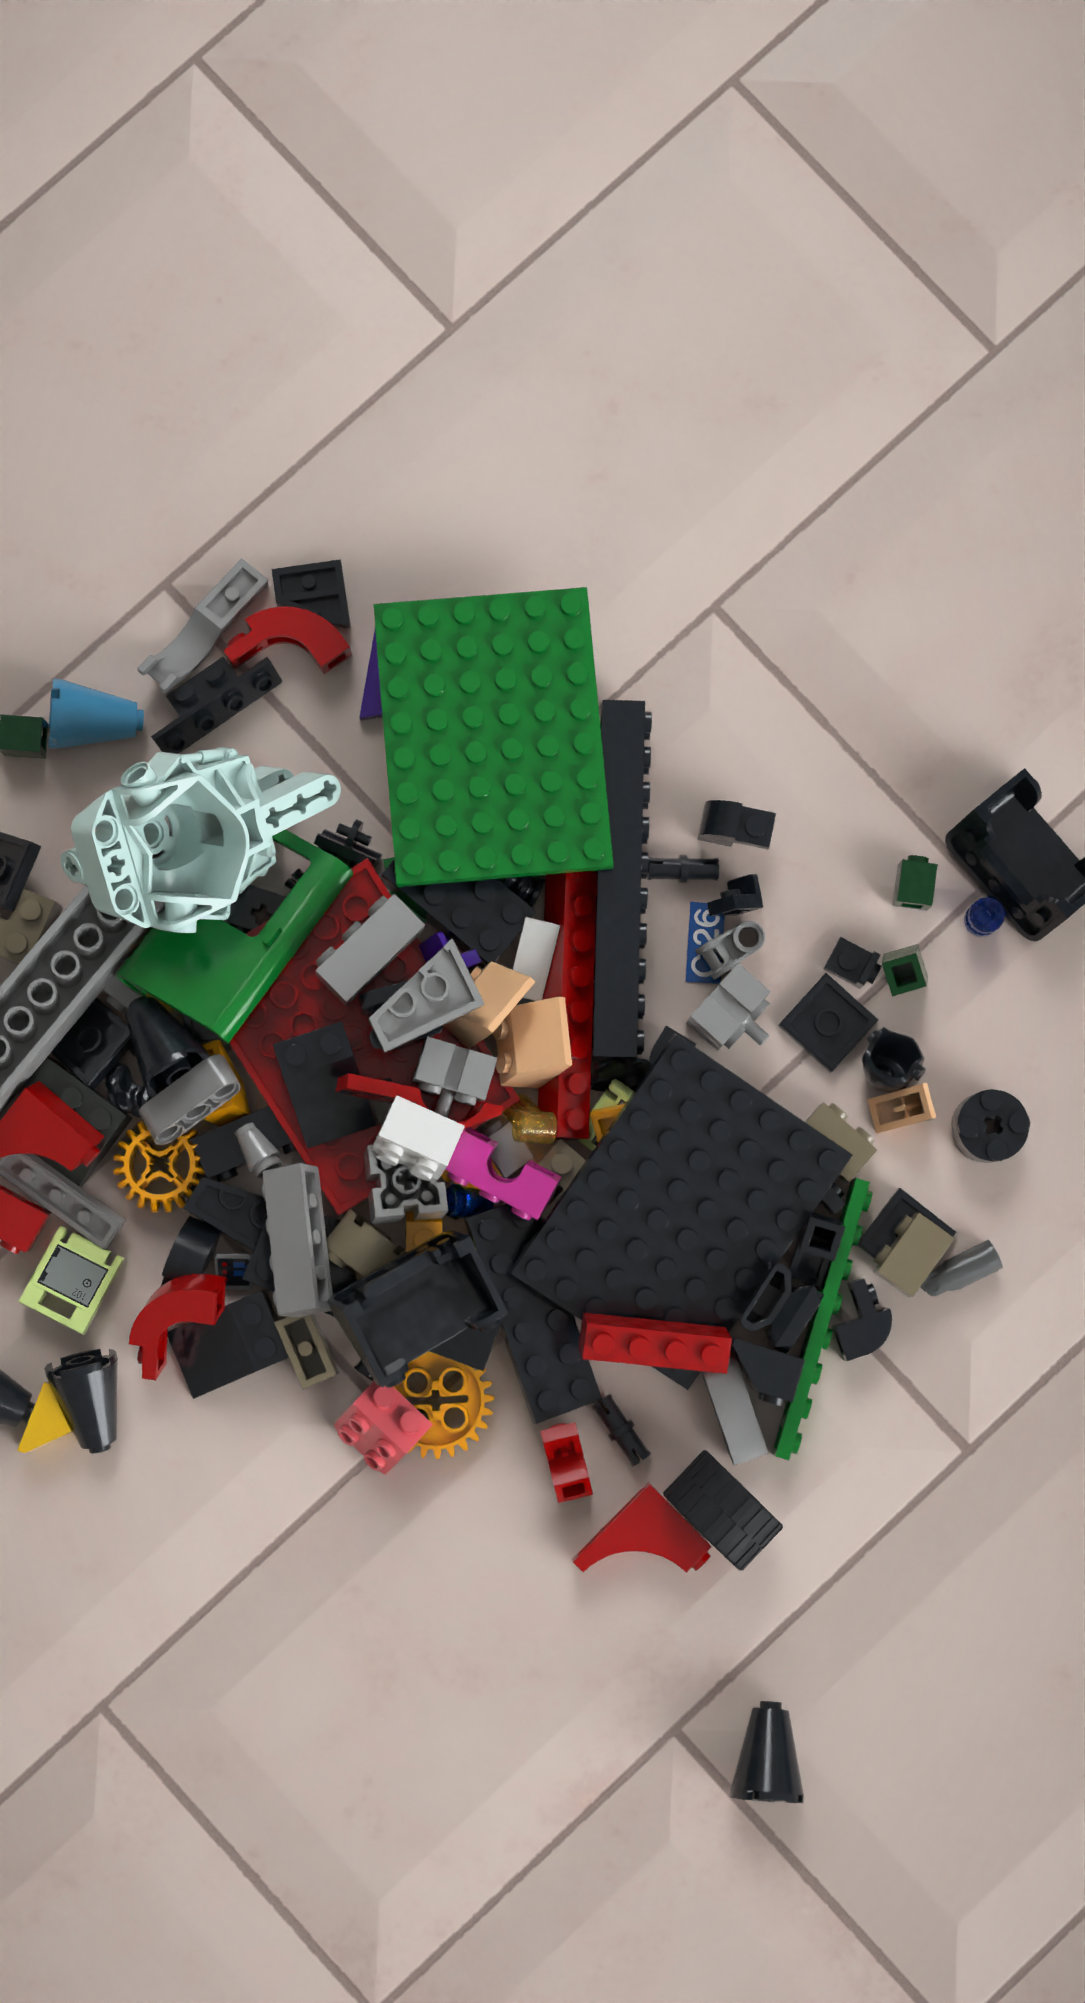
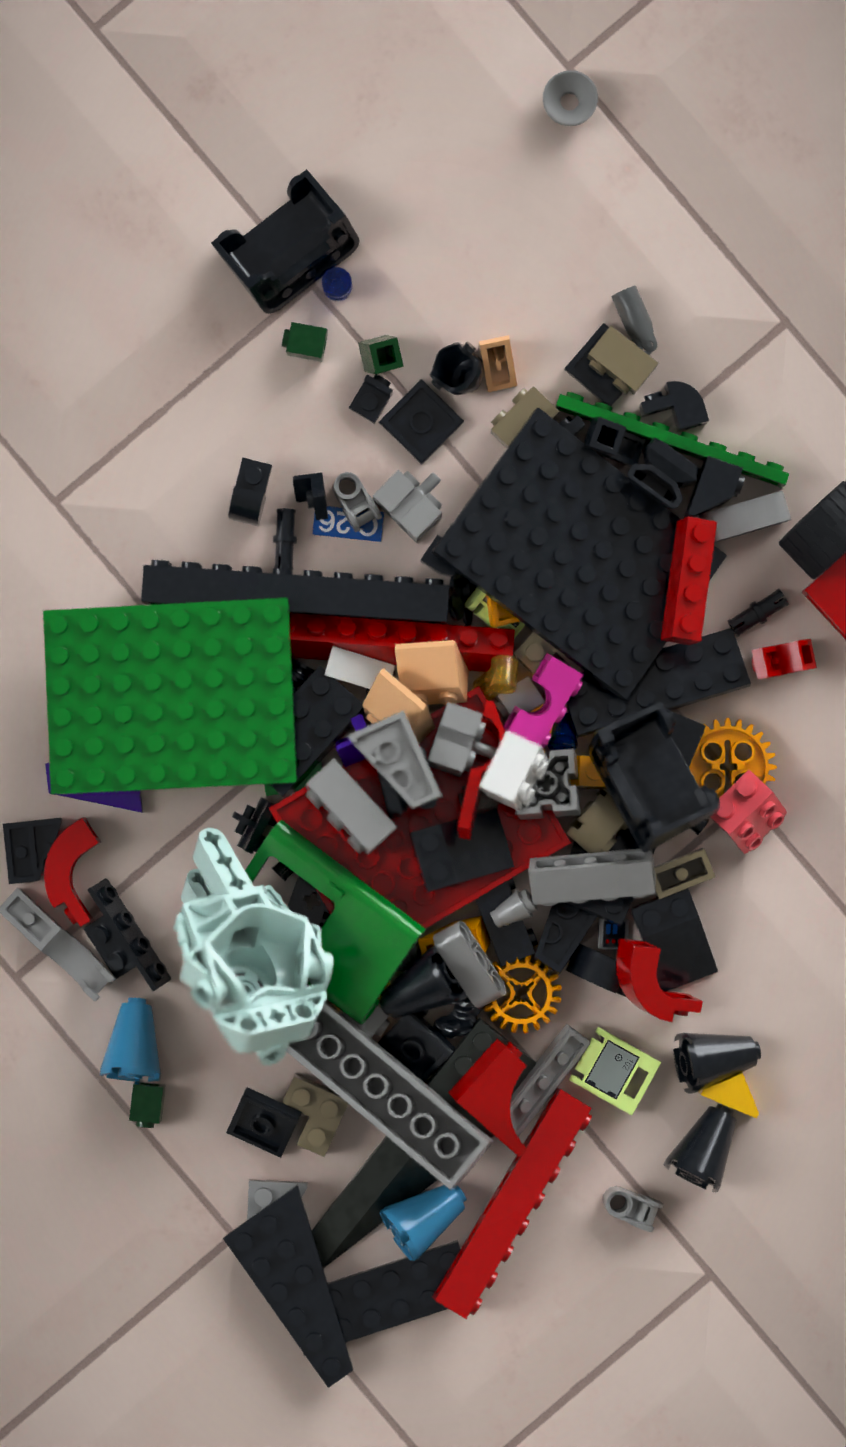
camera: 85 degrees left, 5 degrees up
black brick [952,1089,1030,1163] -> none

